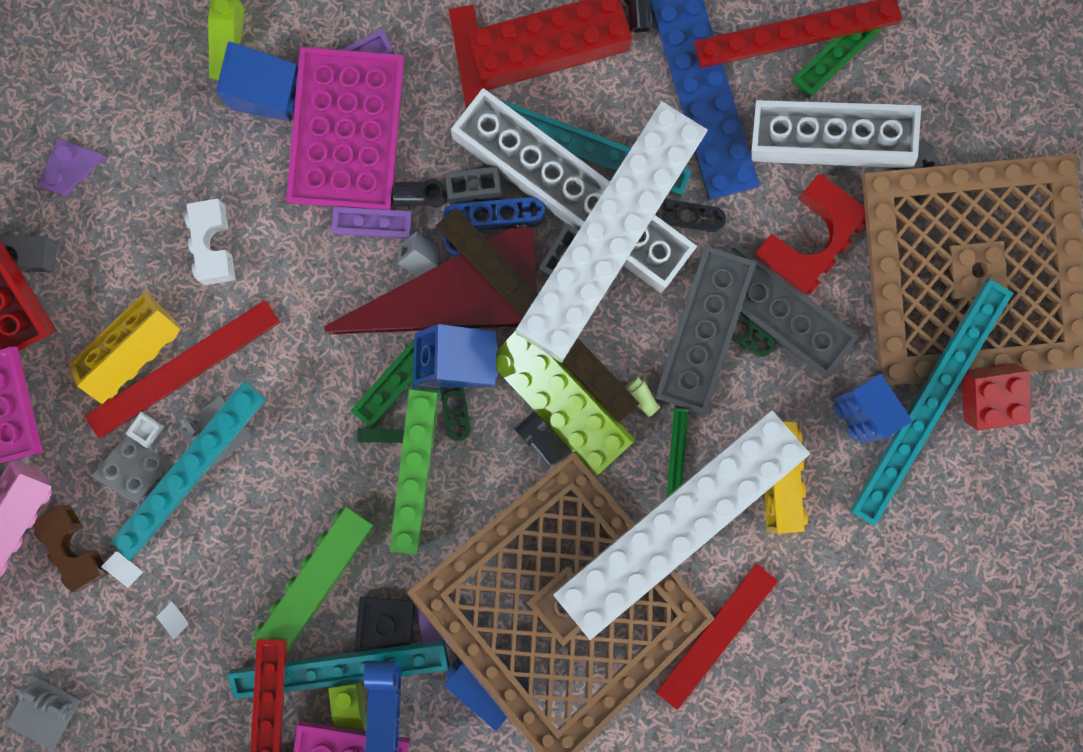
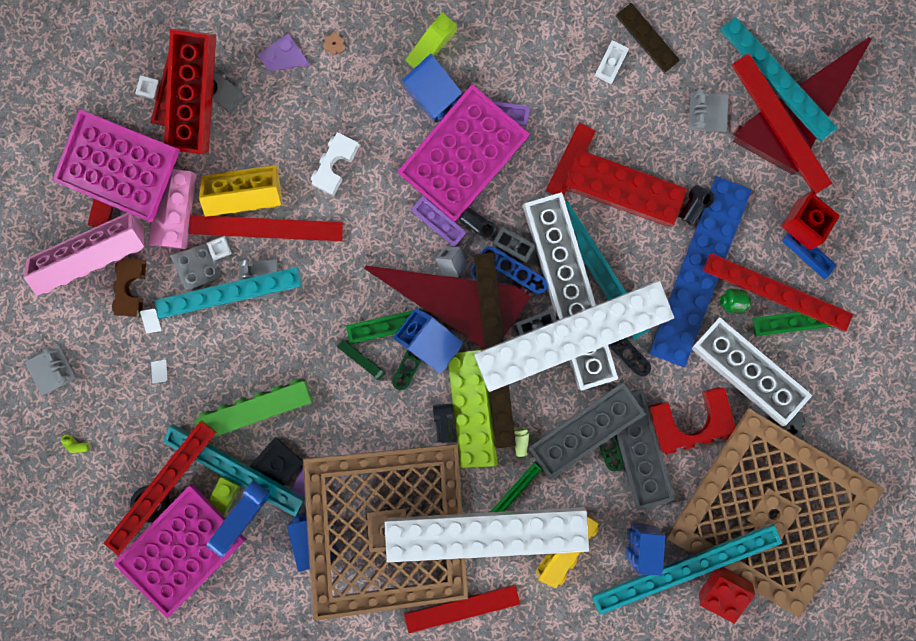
camera: 30 degrees right, 5 degrees up
bright green brick [390,385,440,555] -> none
none -> bright pink slope [149,169,197,250]
none -> nougat plant [323,32,344,55]
none -> green head [720,289,751,314]

